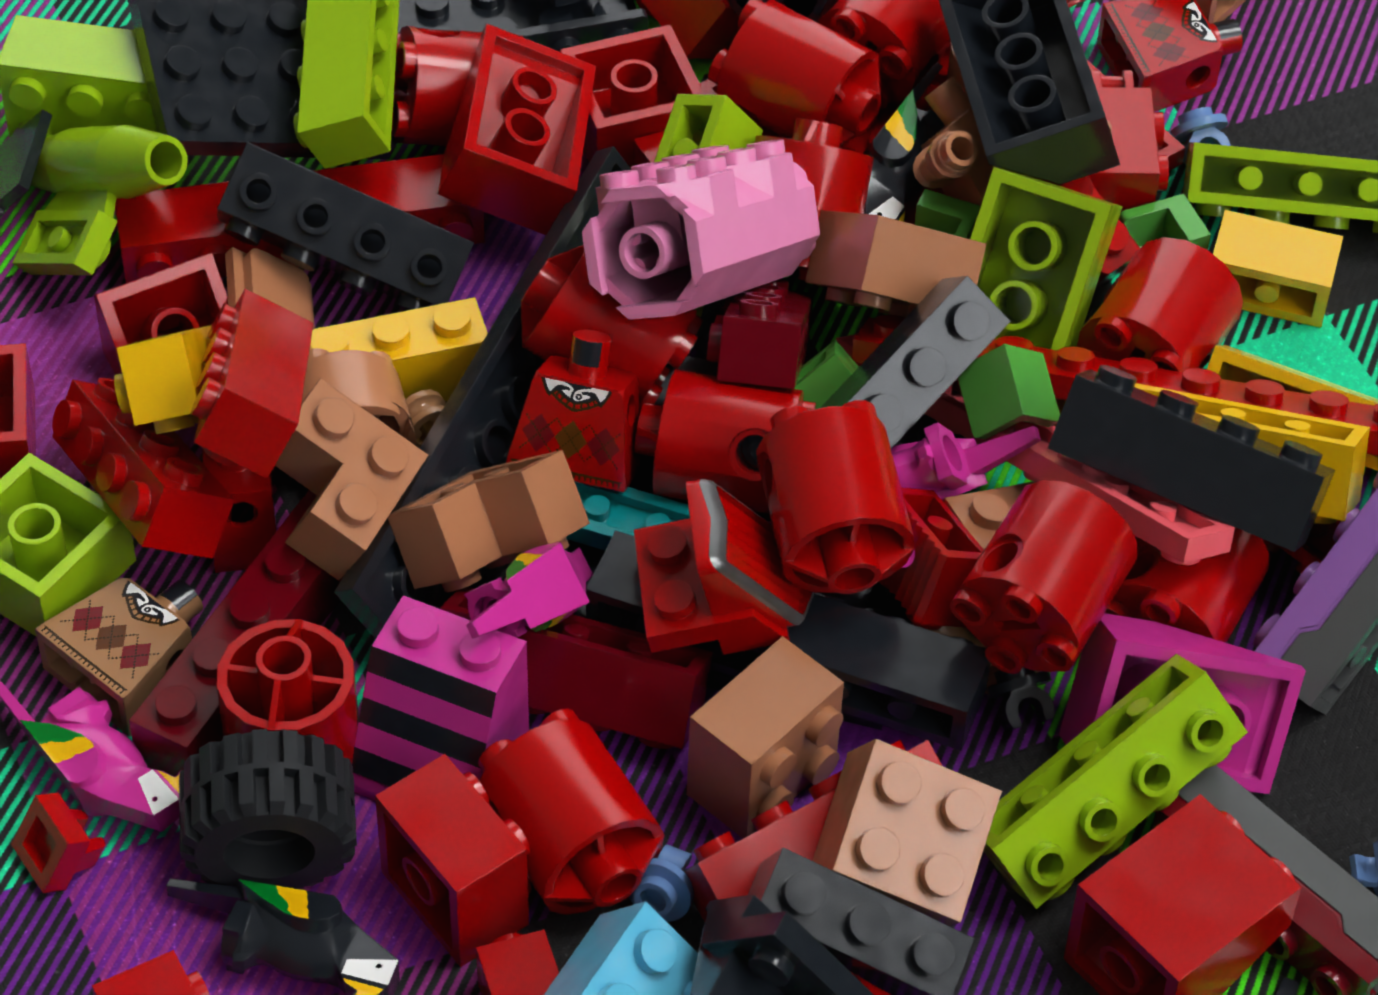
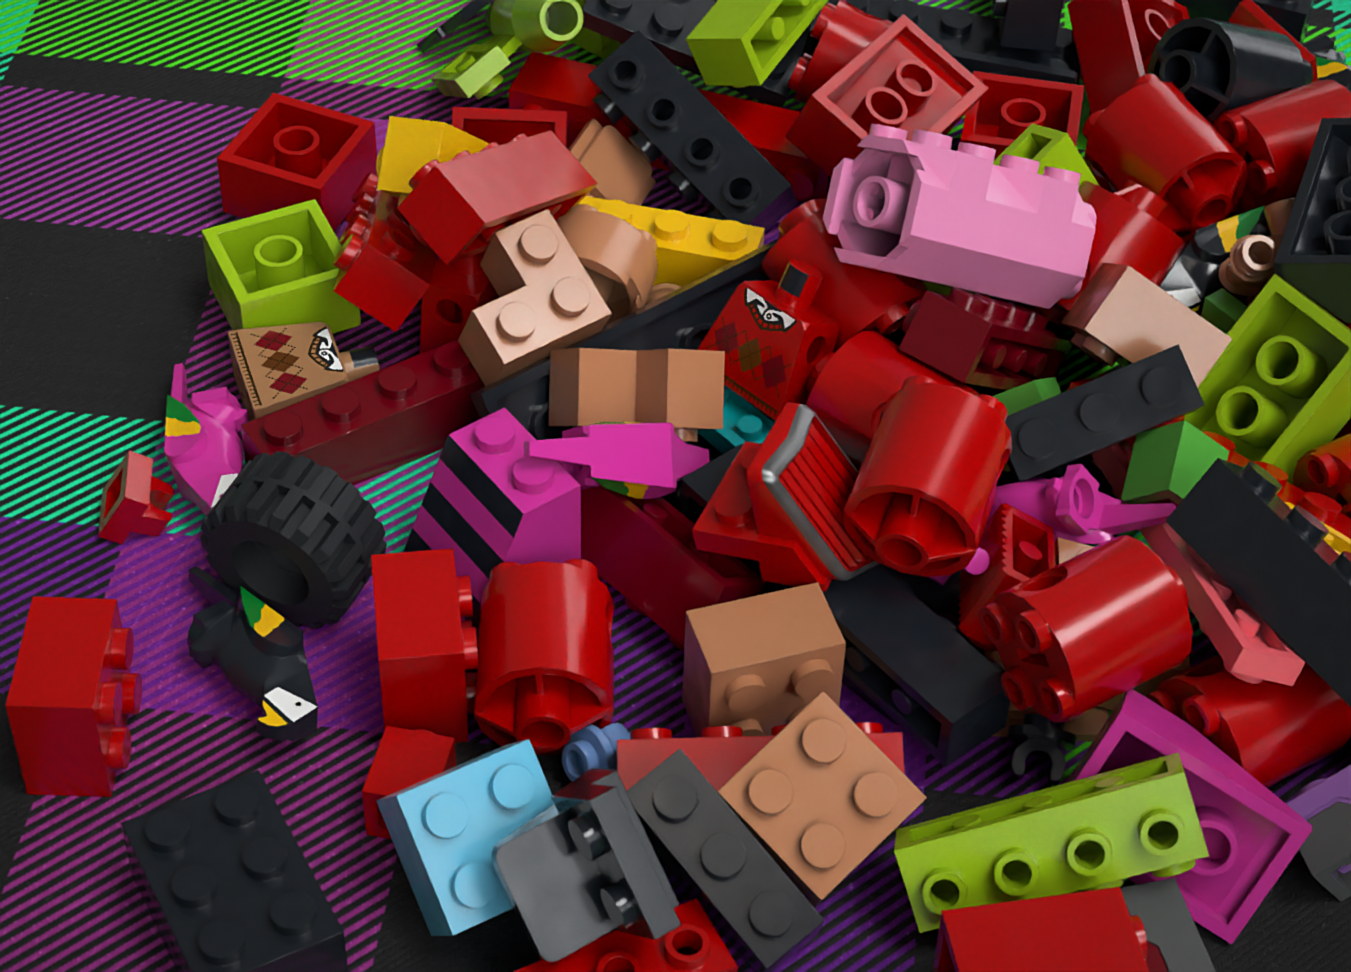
camera: 30 degrees right, 5 degrees down
red cylinder [217,619,359,764] -> none

